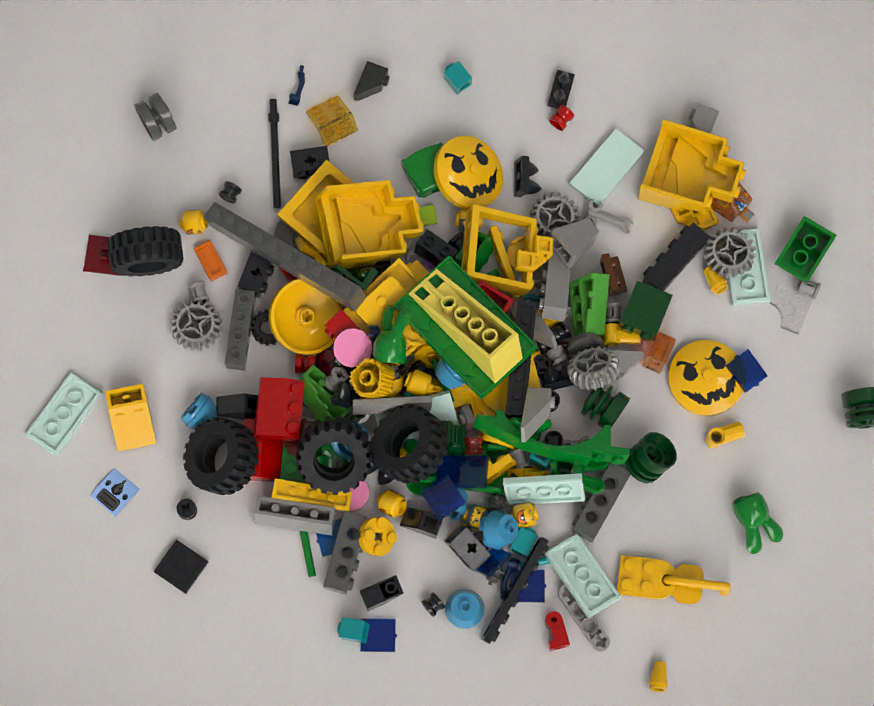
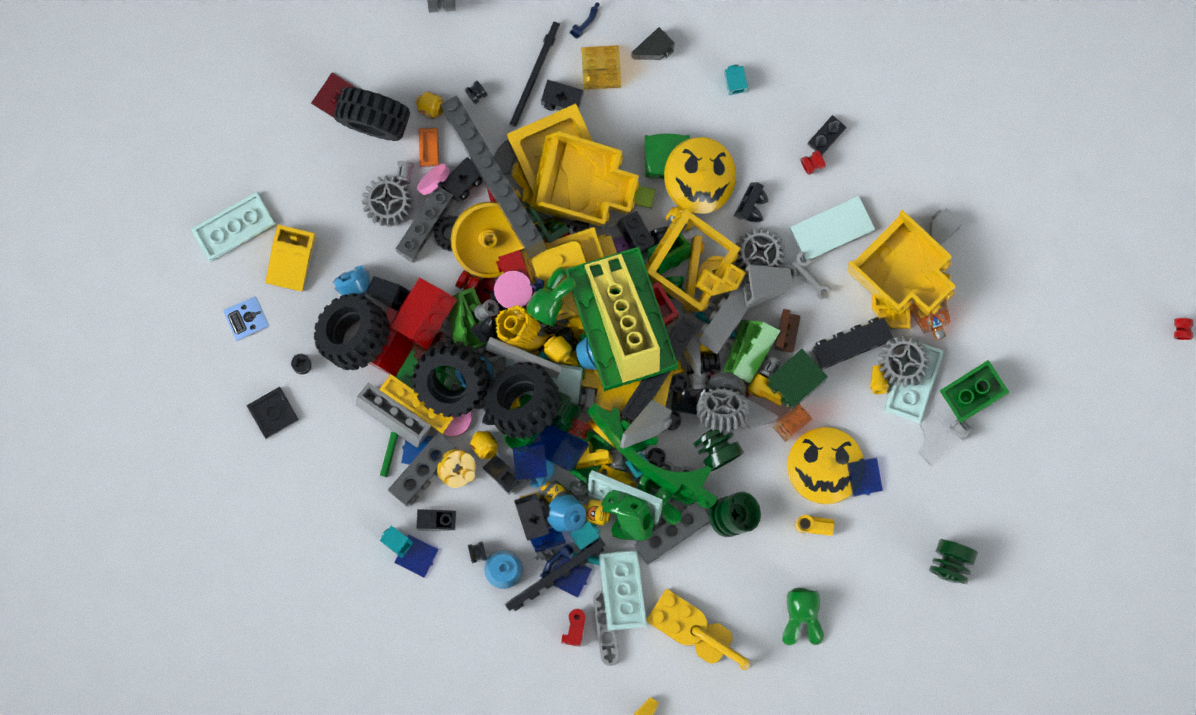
camera: 30 degrees right, 5 degrees up
none -> bright pink tile [417,164,450,195]
none -> green piece [601,490,654,541]

